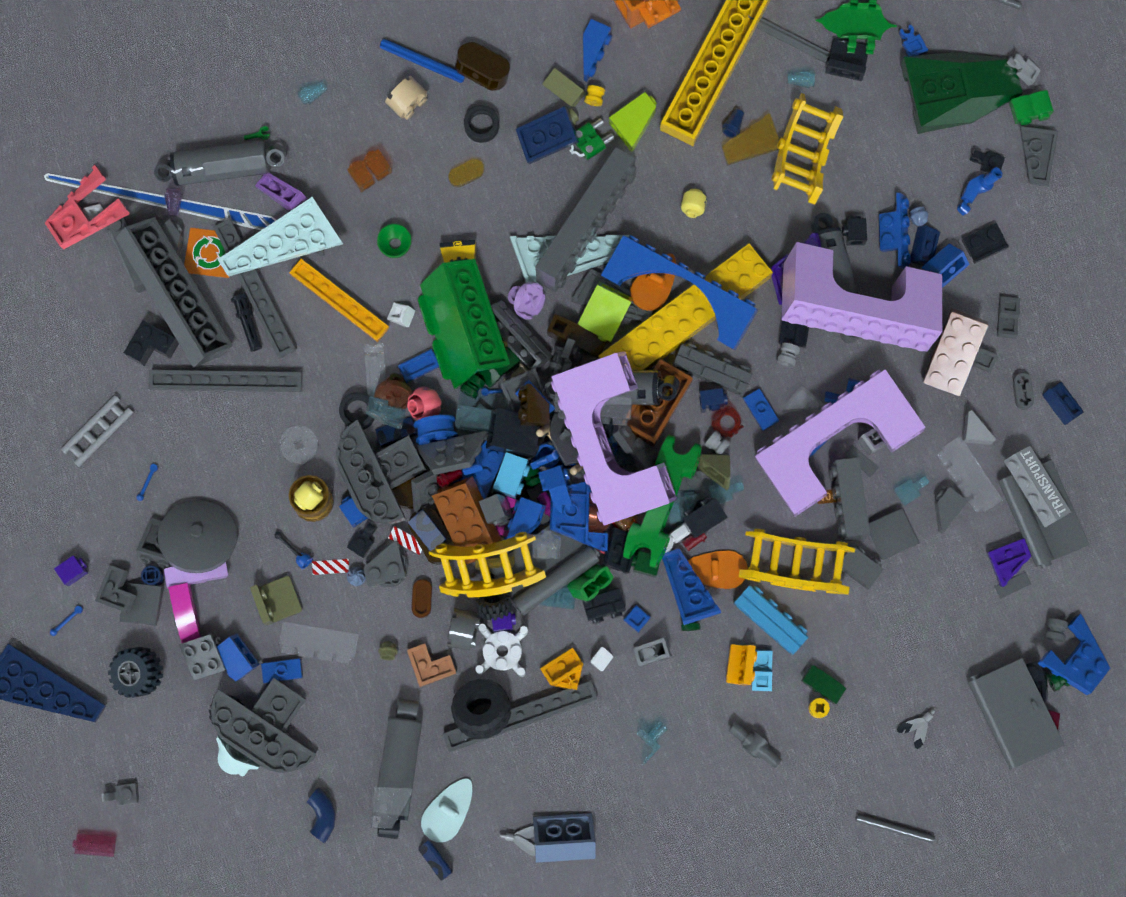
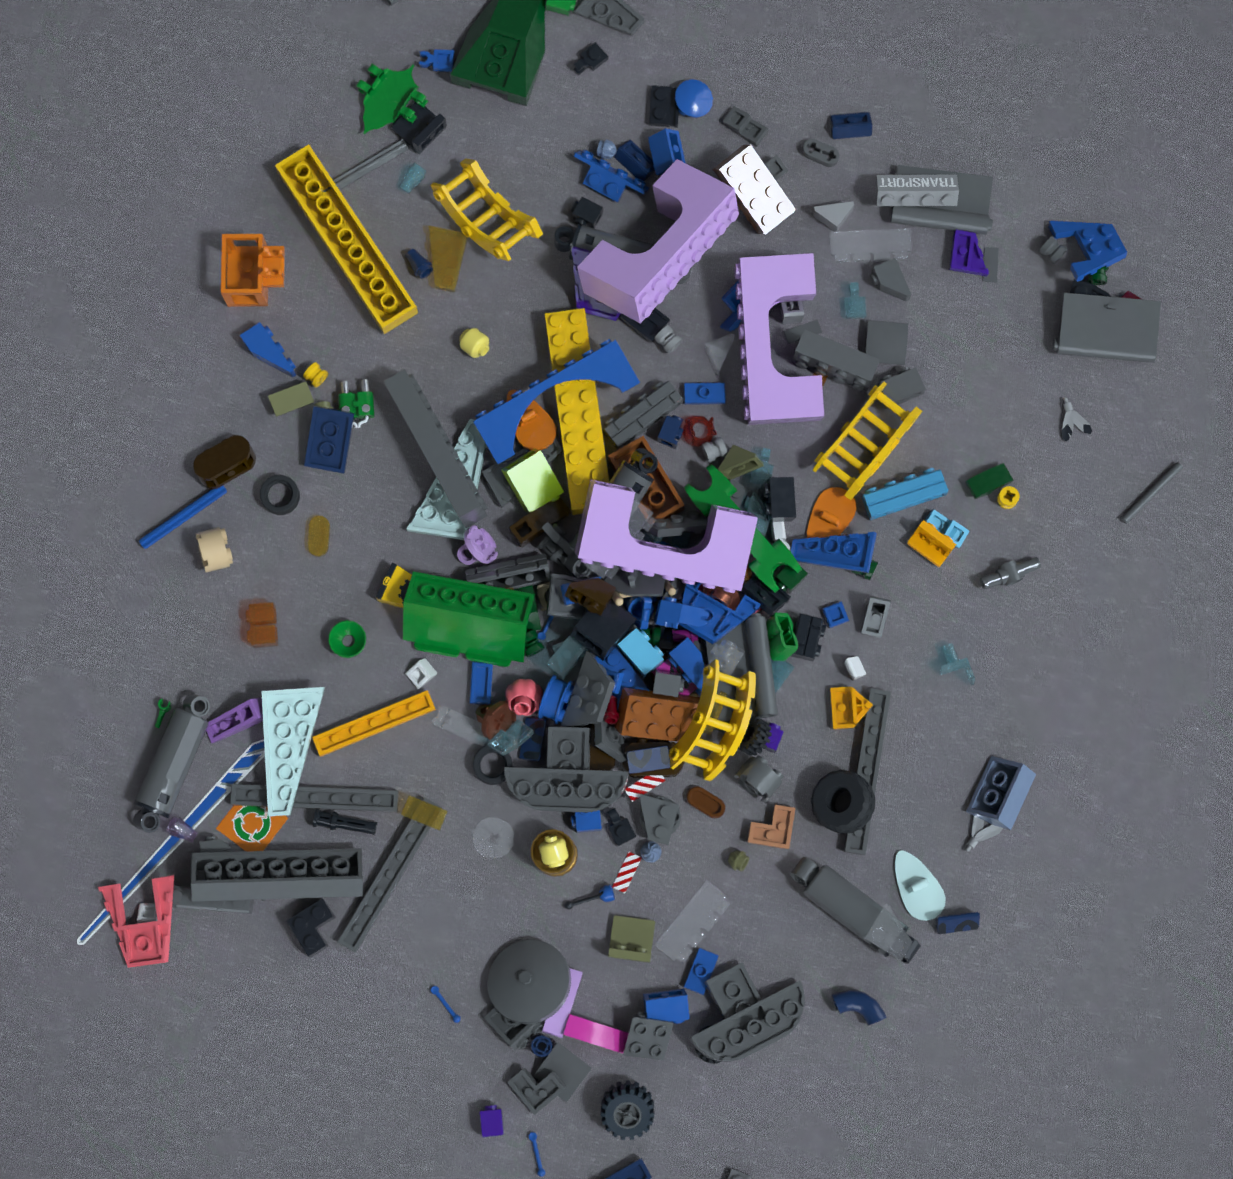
camera: 65 degrees left, 0 degrees up
light grey bar [61,395,133,467] -> none
light aqua hat [216,735,260,776] -> none
clear light blue cone [298,81,327,105] -> none
white plate [476,624,528,677] -> none
lime slope [609,92,657,152] -> none
dark red pin [681,533,707,551] -> none
blue arm [957,167,1003,216] -> none
none -> clear yellow tile [401,795,448,831]
none -> blue dish [675,79,713,118]

